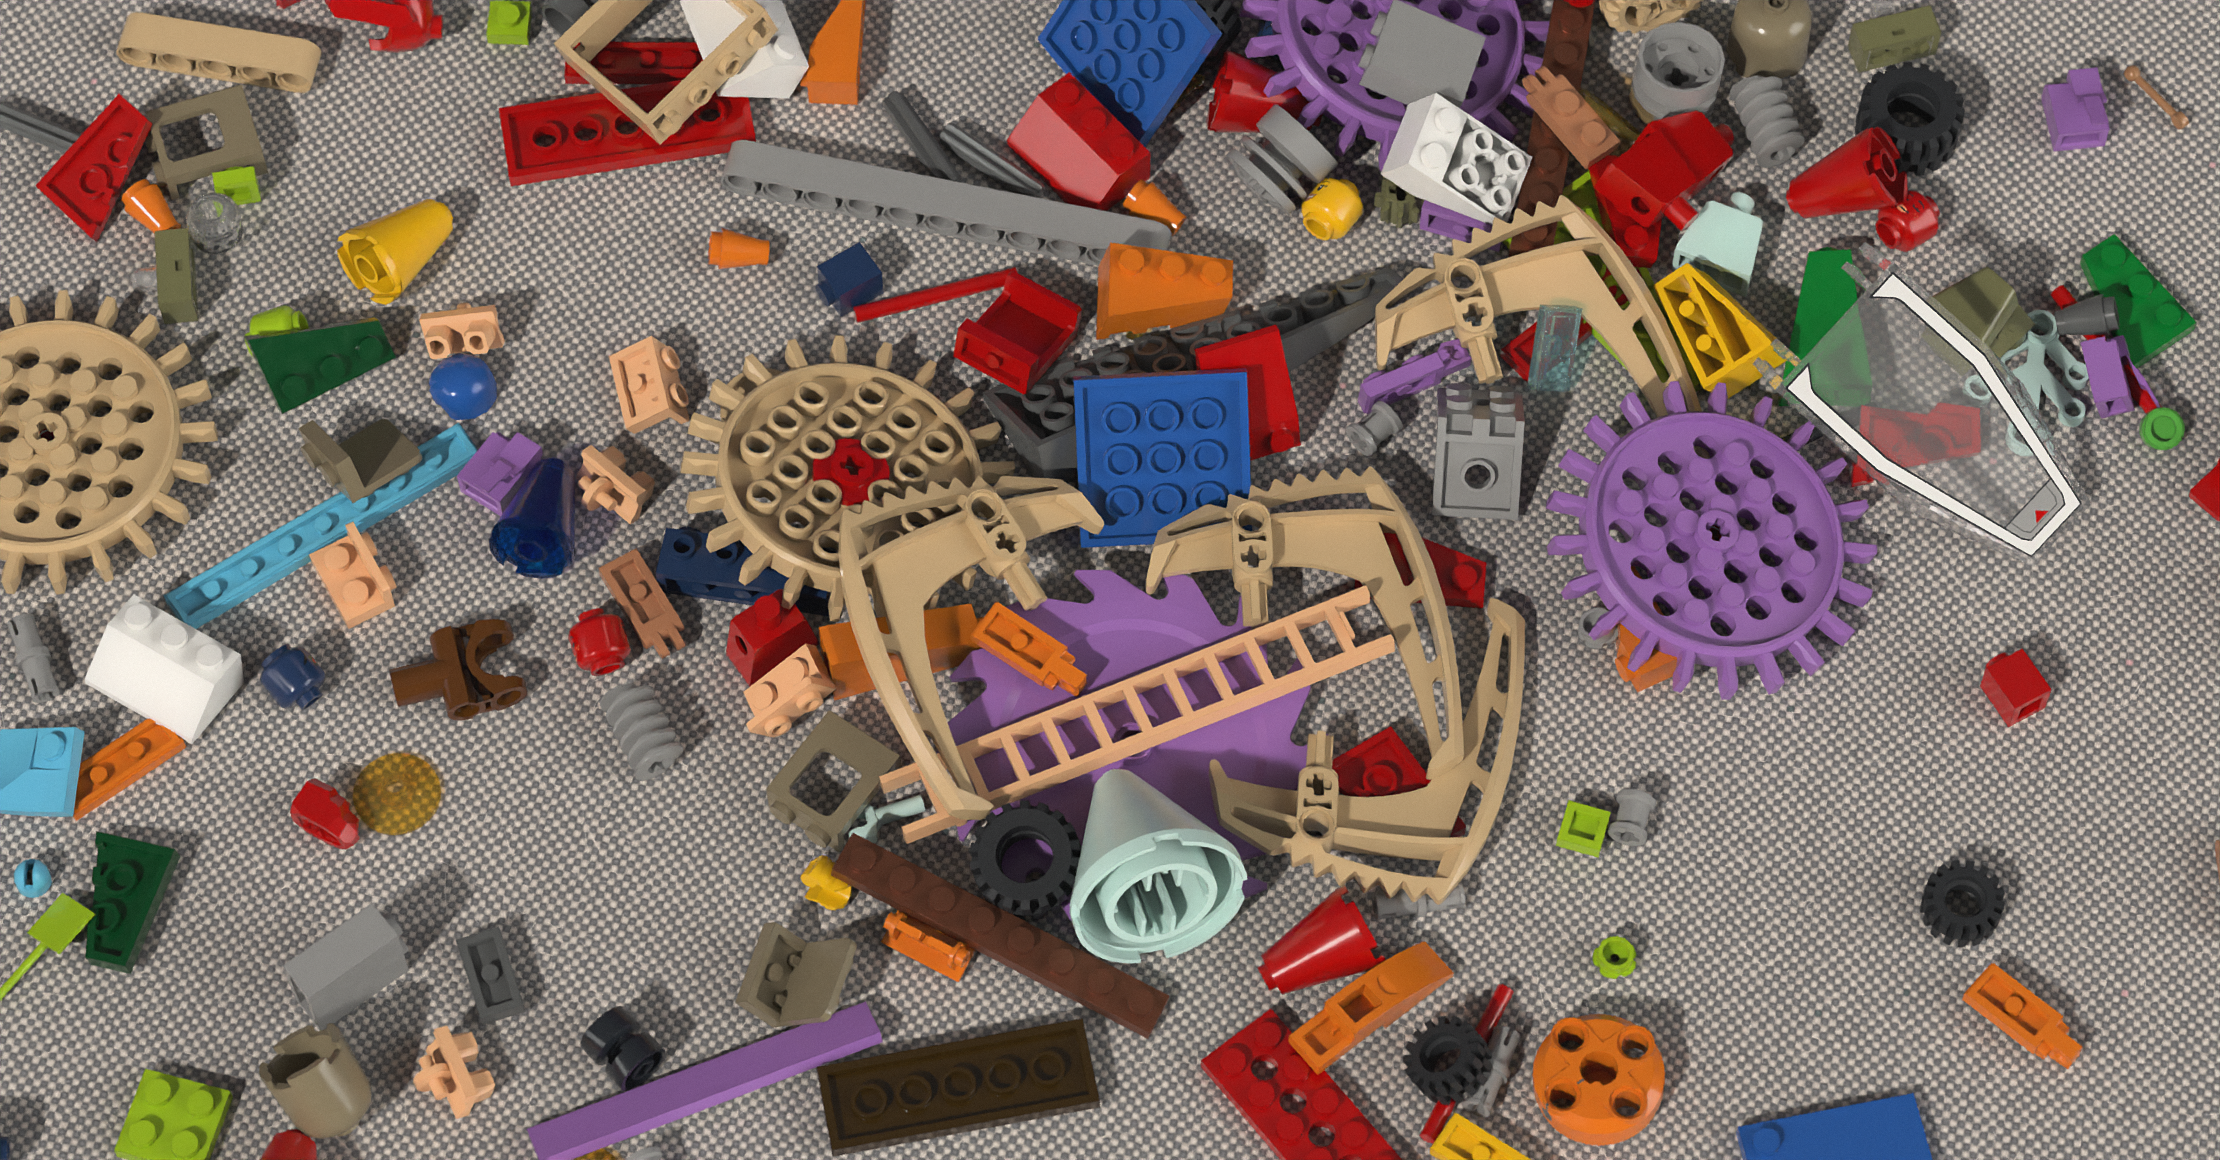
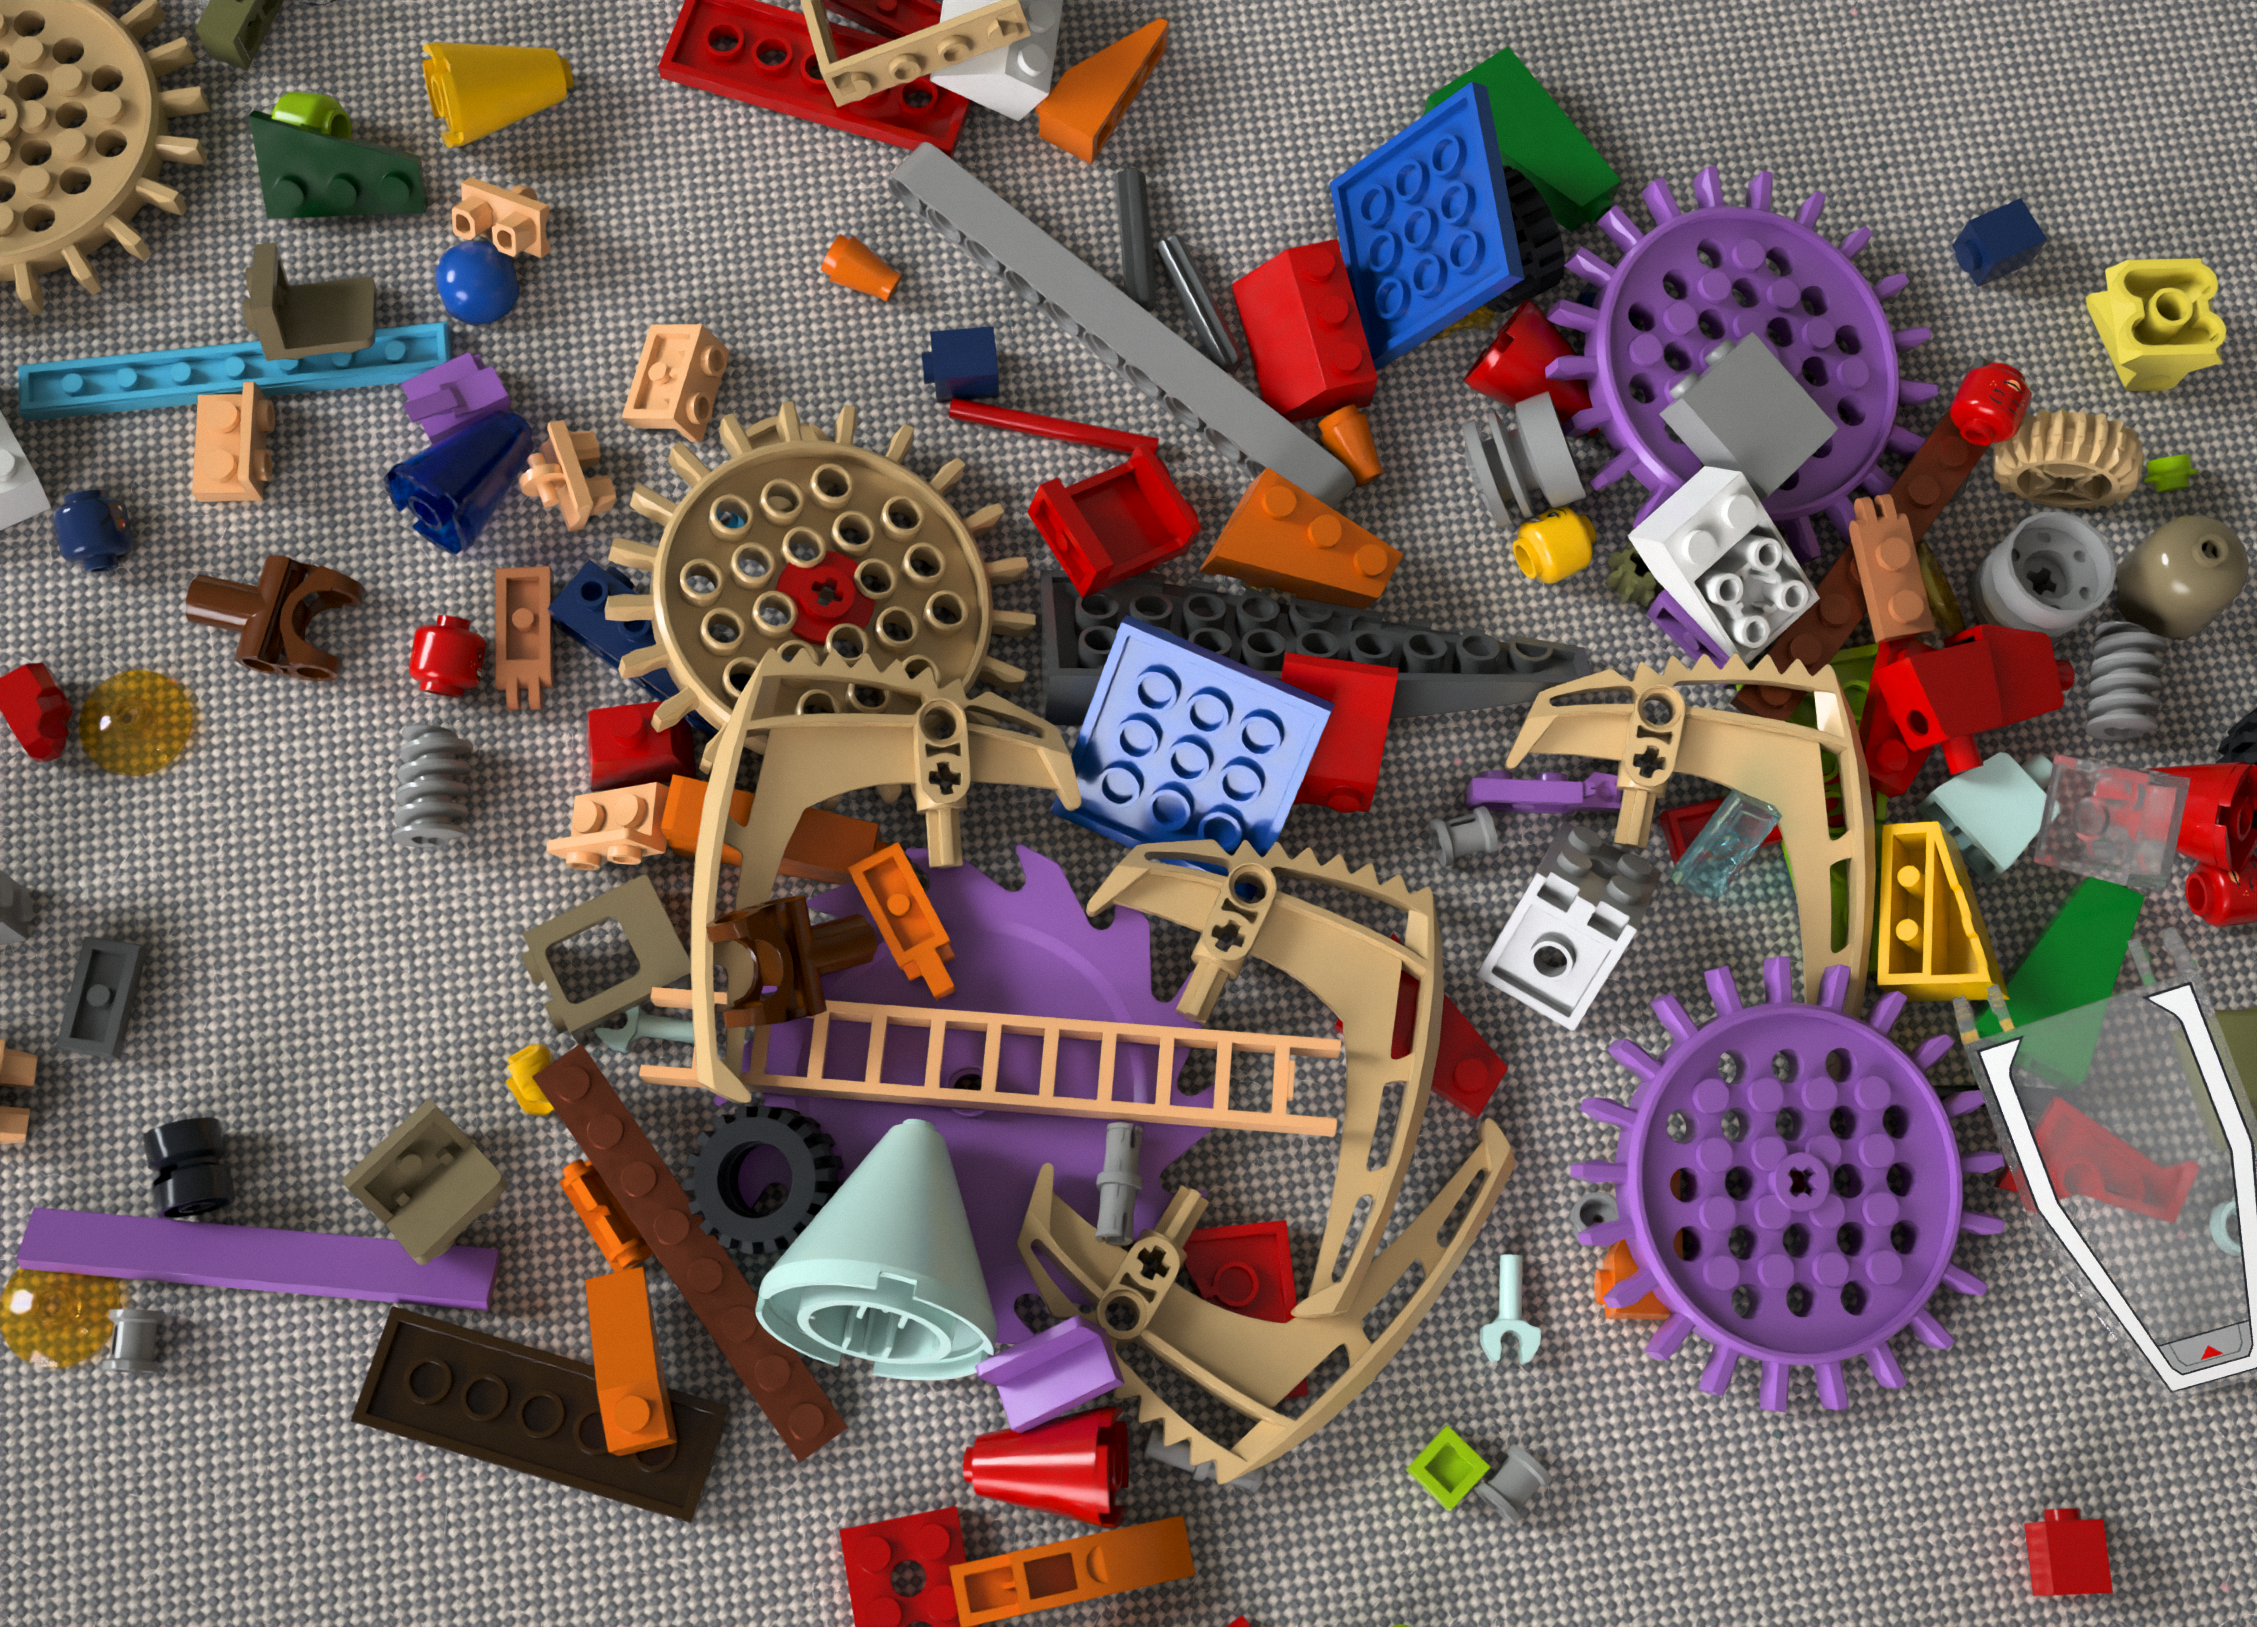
camera: 20 degrees right, 10 degrees up
none -> orange slope [585,1266,678,1456]
none -> reddish brown connector [706,895,877,1027]
none -> medium lavender panel [975,1315,1125,1433]
none -> light grey pin [1095,1122,1143,1246]
none -> light aqua bar [1480,1254,1541,1365]
none -> clear brick [2033,754,2191,889]

